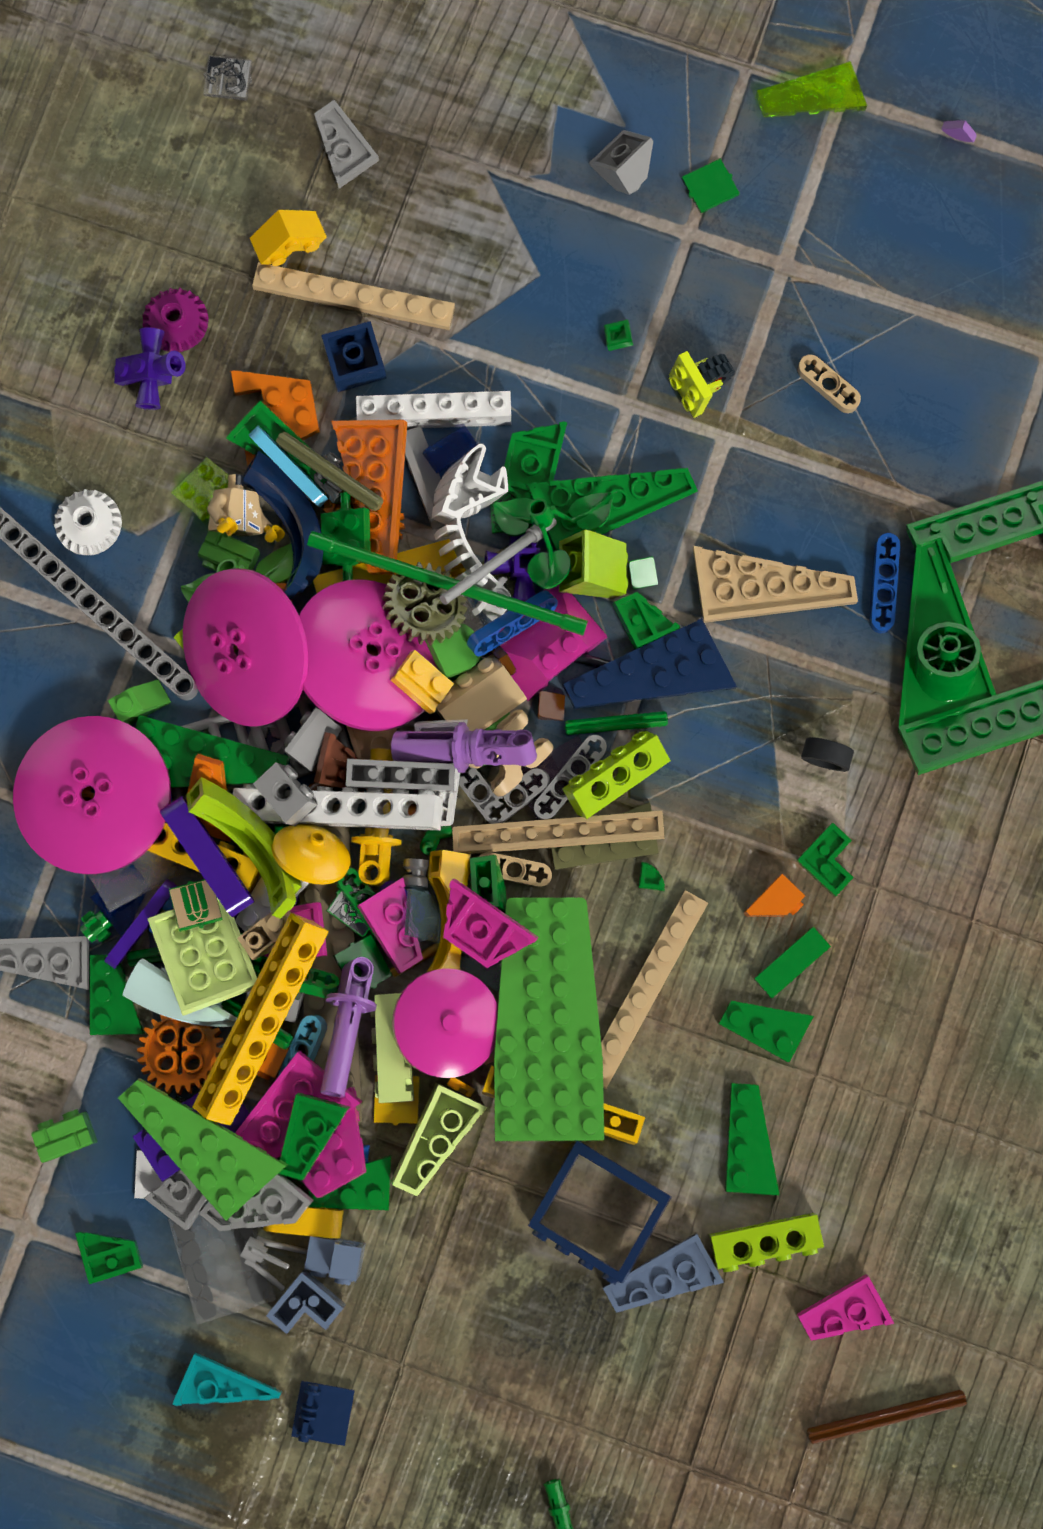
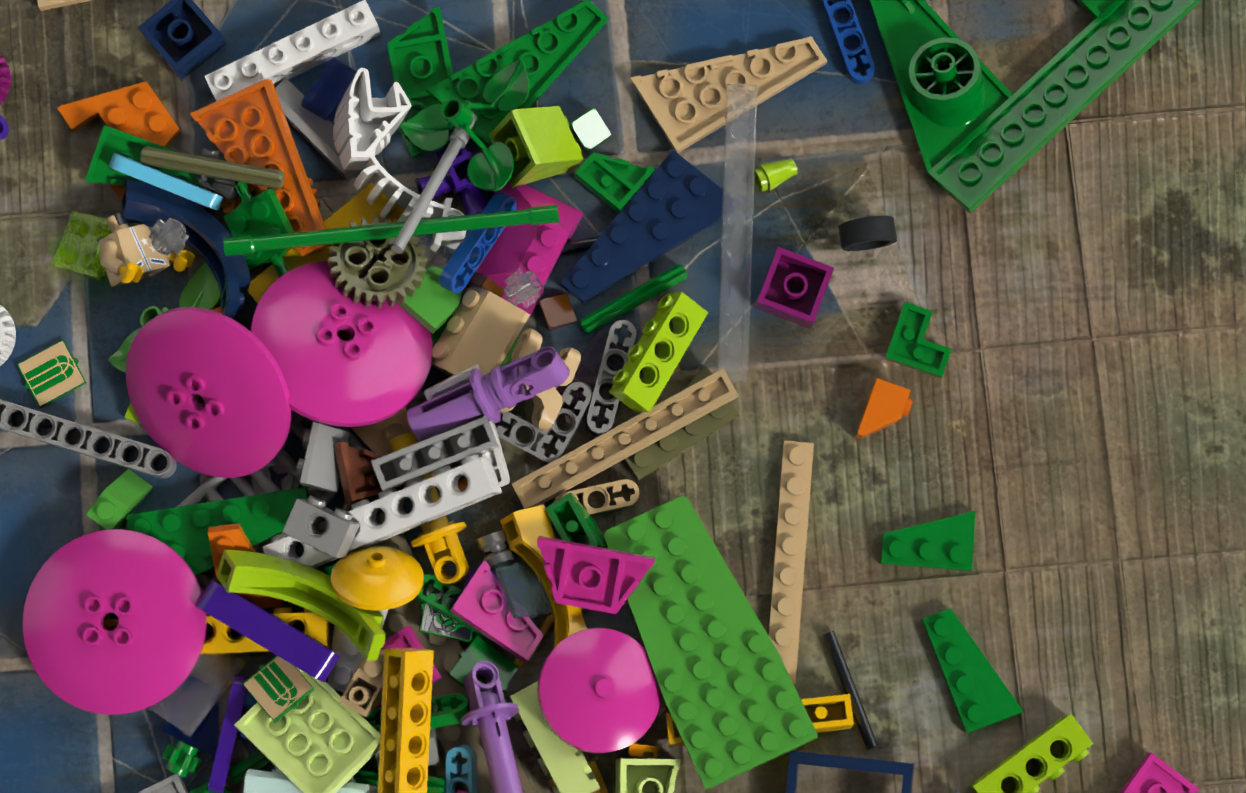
camera: 25 degrees left, 0 degrees up
bright green brick [198,531,260,571] -> none
yellow plate [391,650,454,714] -> none
green arm [420,825,453,855] -> none
green tile [638,862,665,892] -> none
green tile [754,927,831,999] -> none
none -> piece [17,340,87,408]
none -> clear gear [149,218,189,256]
none -> clear gear [504,268,542,308]
none -> clear plate [717,83,758,382]
none -> lime cone [751,158,798,192]
none -> magenta brick [755,247,834,329]
none -> black bar [823,631,878,749]

